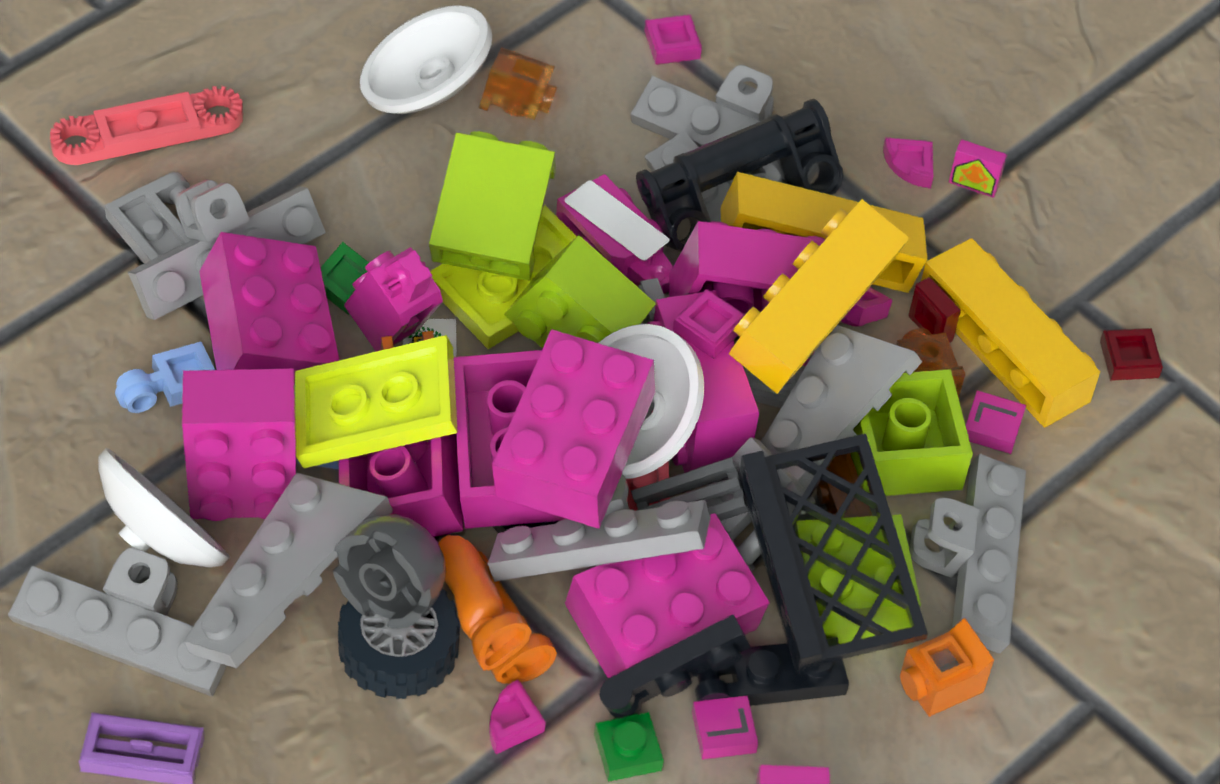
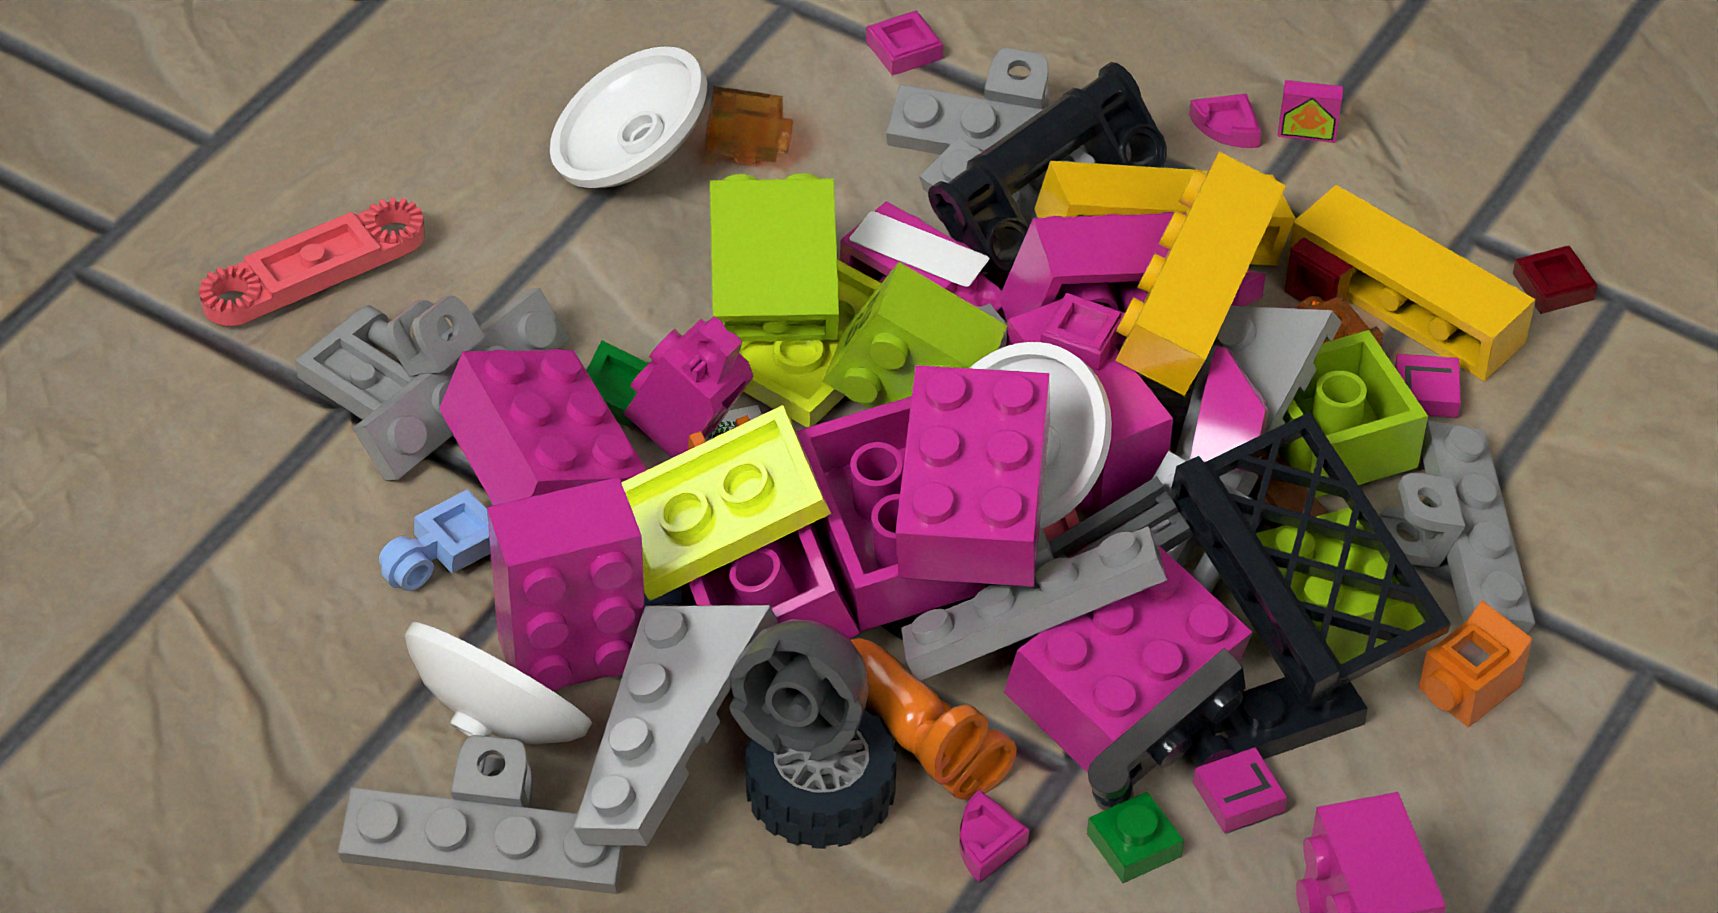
camera: 10 degrees left, 5 degrees down
none -> dark pink slope [1190,346,1269,474]

